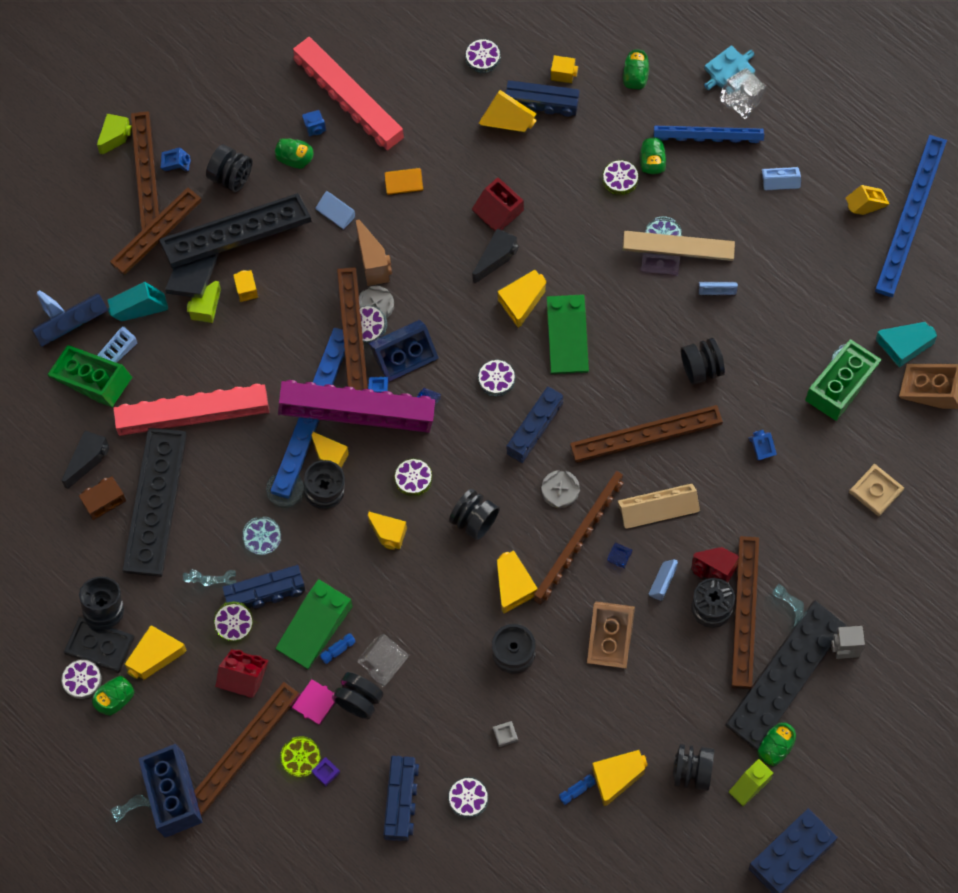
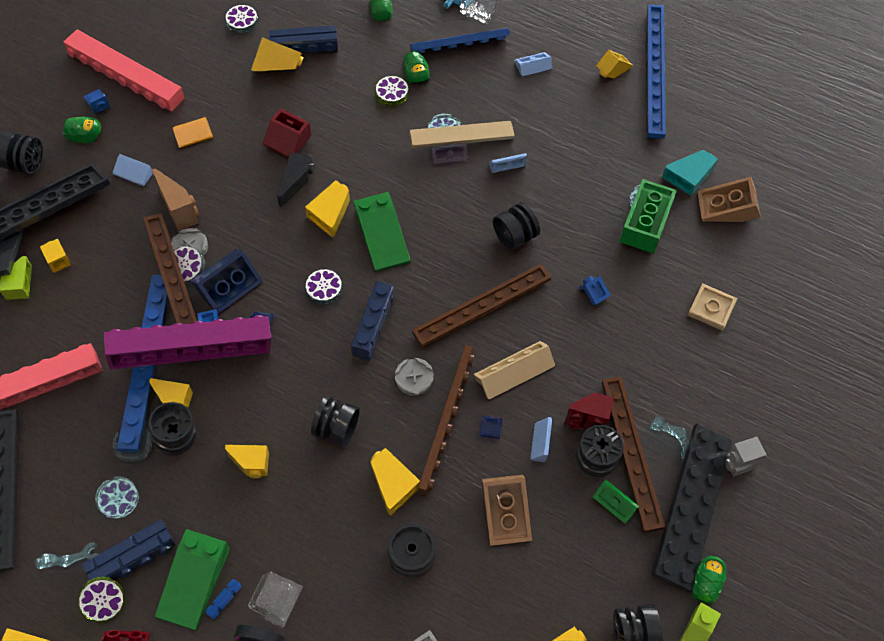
camera: 20 degrees left, 5 degrees down
tile [394,458,433,496] -> none
yellow brick [551,55,578,83] -> none
none -> green plate [593,480,639,524]

